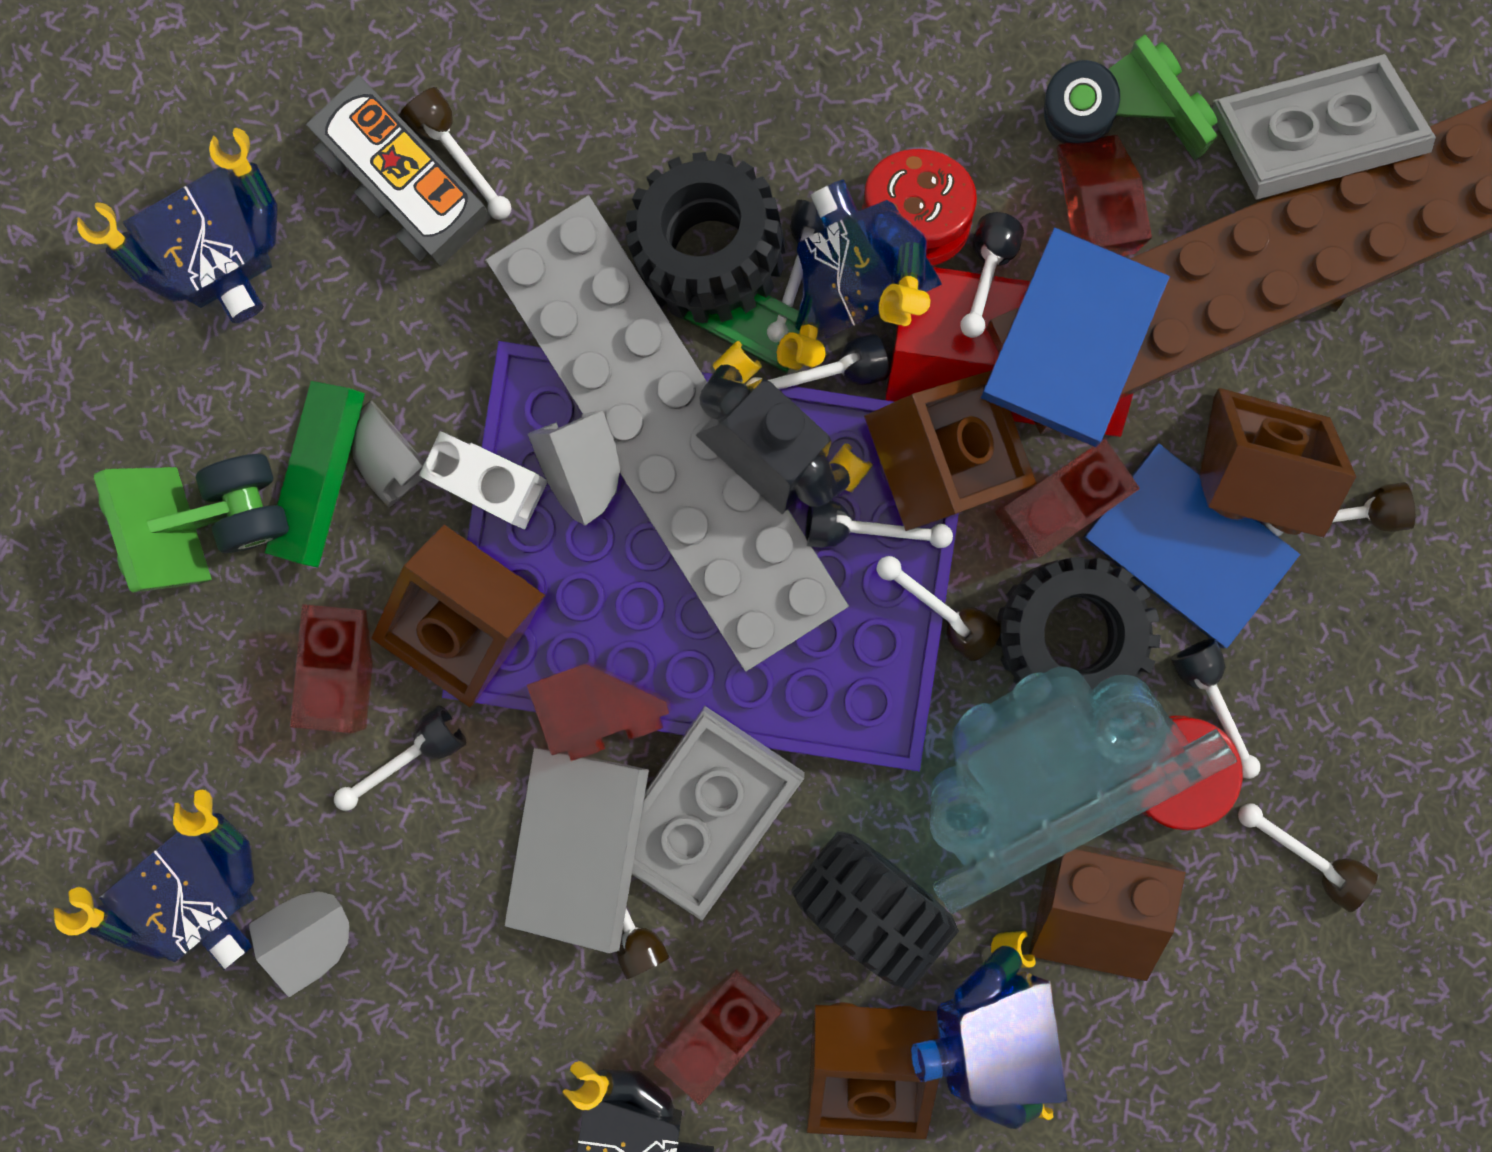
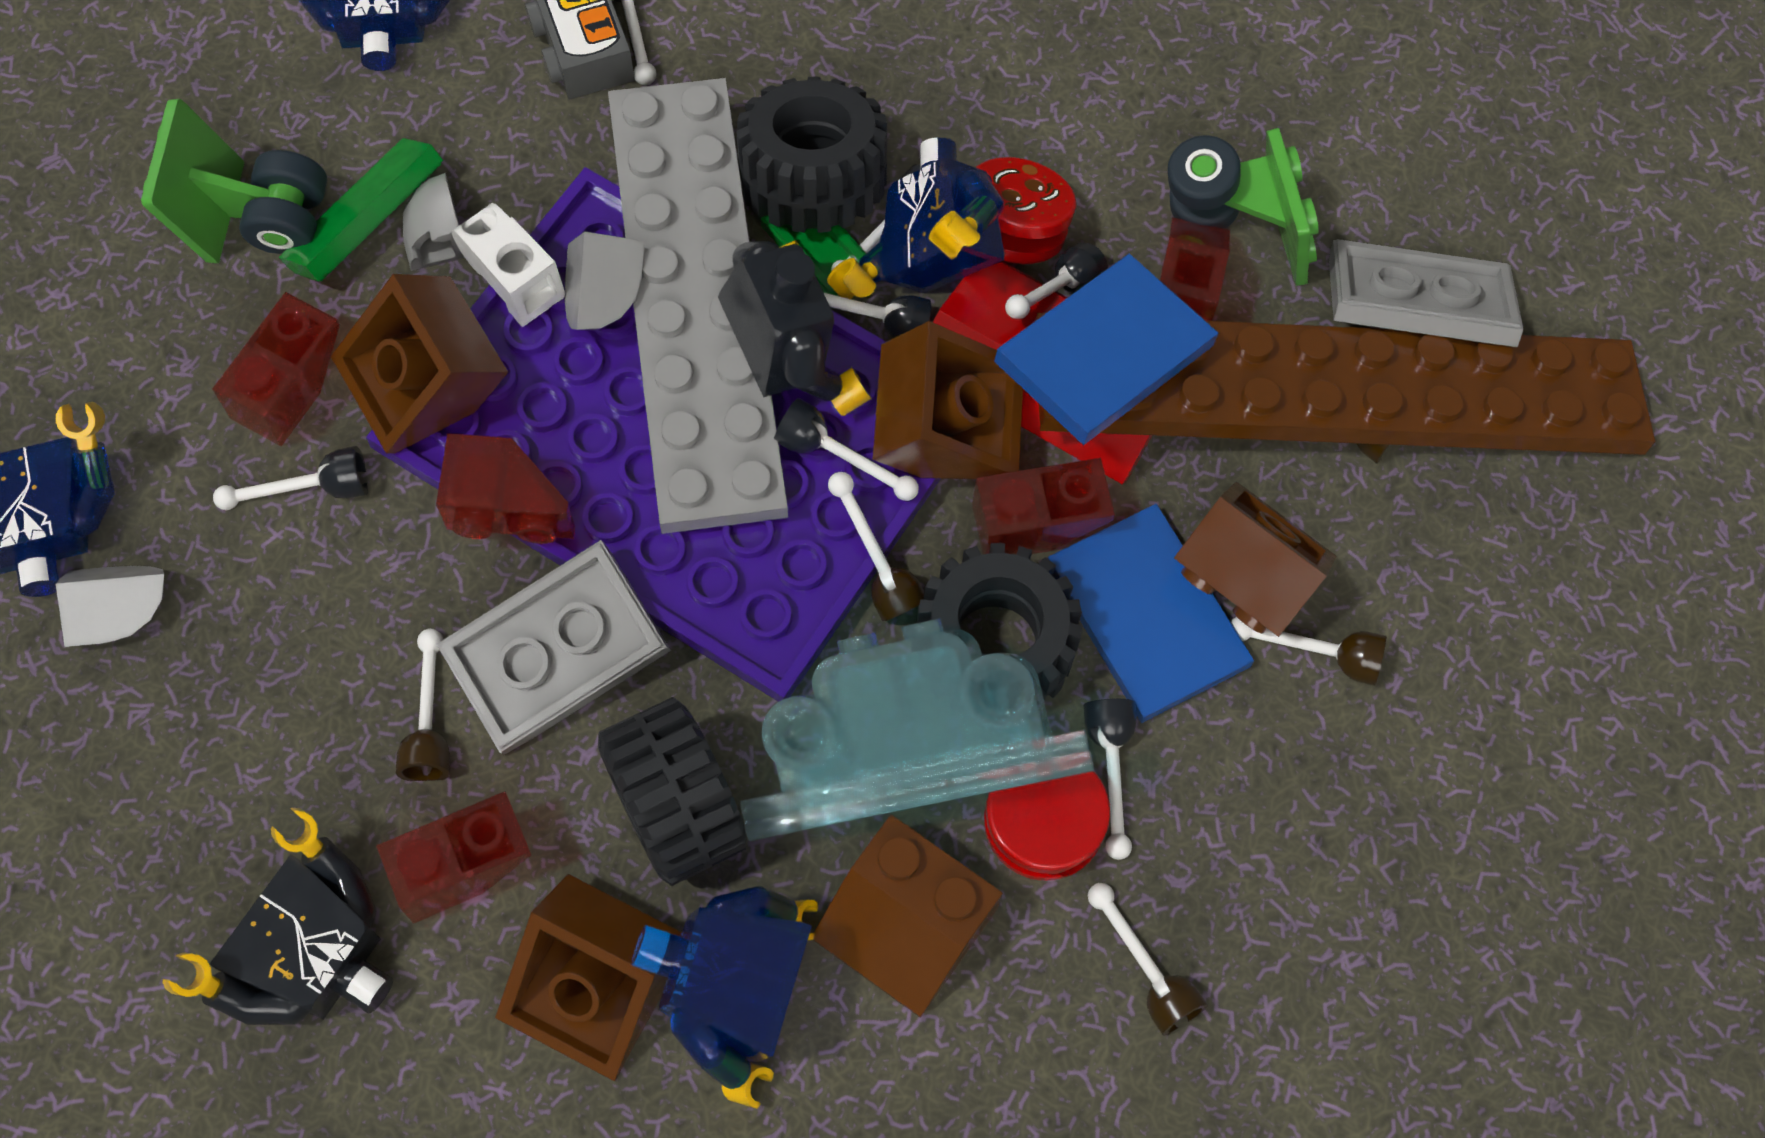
camera: 20 degrees right, 20 degrees down
light grey tile [505,748,649,953] -> none

